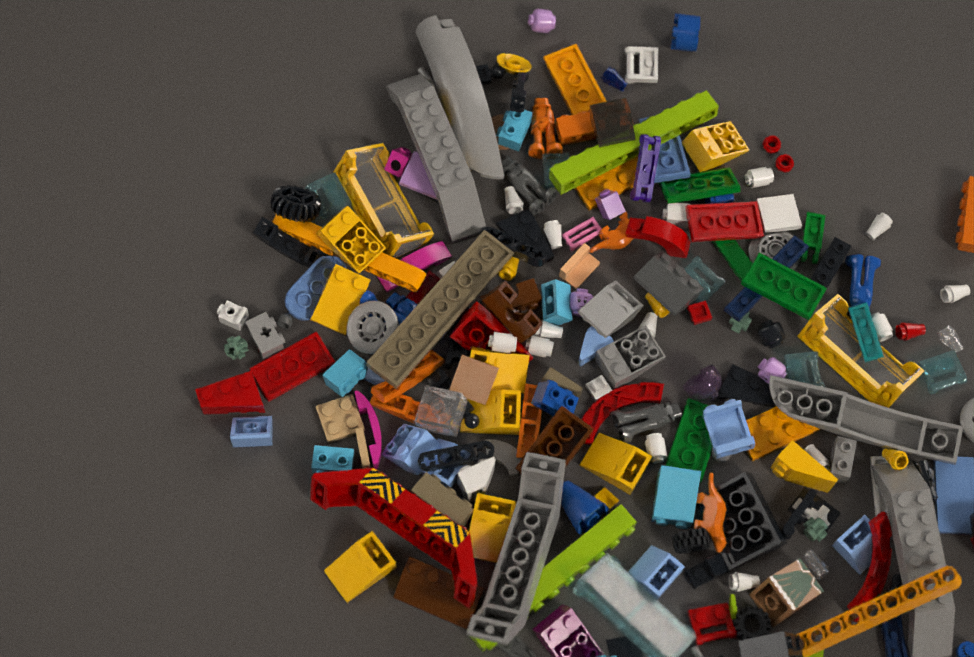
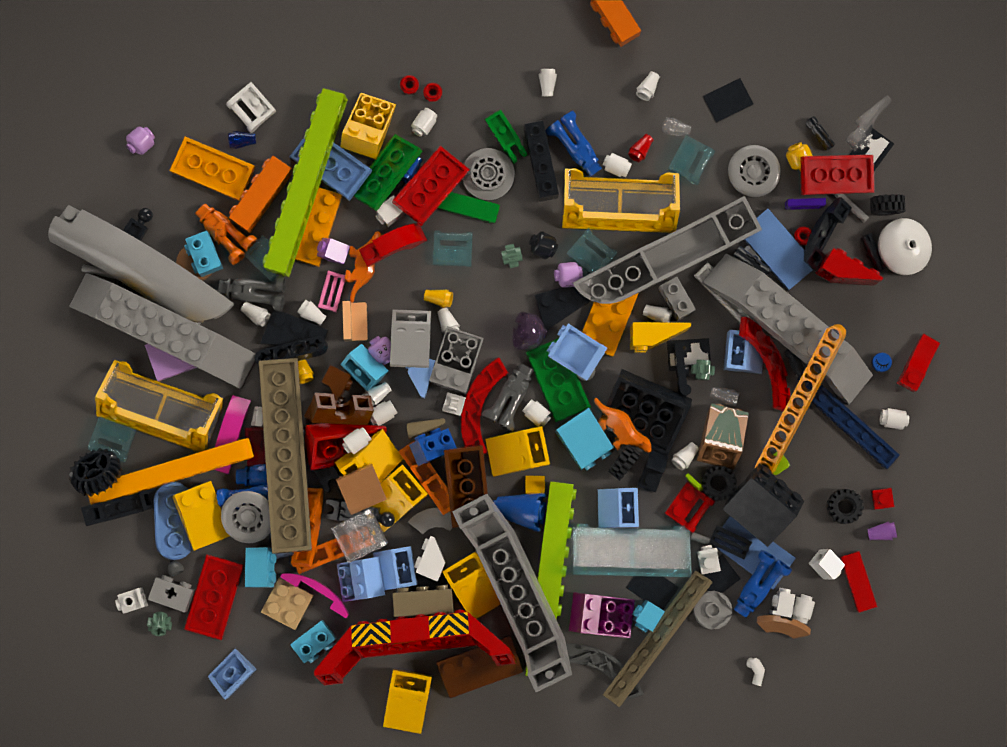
camera: 45 degrees left, 15 degrees up
red wedge [195,371,265,414] -> none
yellow slope [316,206,386,274] -> none
tan tile [355,428,370,469] -> none
dark pink bracket [384,147,413,178] -> none
black beam [418,441,494,472] -> none
yellow dish [496,53,531,74] -> none
black plate [510,69,529,112] -> none
clear smoke slope [590,98,635,147] -> none
dark purple plate [630,134,661,202] -> none
dark grey slope [633,251,704,316] -> none
blue brick [671,13,701,52] -> none
red plate [687,301,712,325] -> none
dark blue tile [724,235,809,322] -> none
green tile [741,253,827,320] -> none
white tile [757,194,802,233] -> none
teal tile [848,302,884,363] -> none
yellow cone [882,448,909,470] -> none

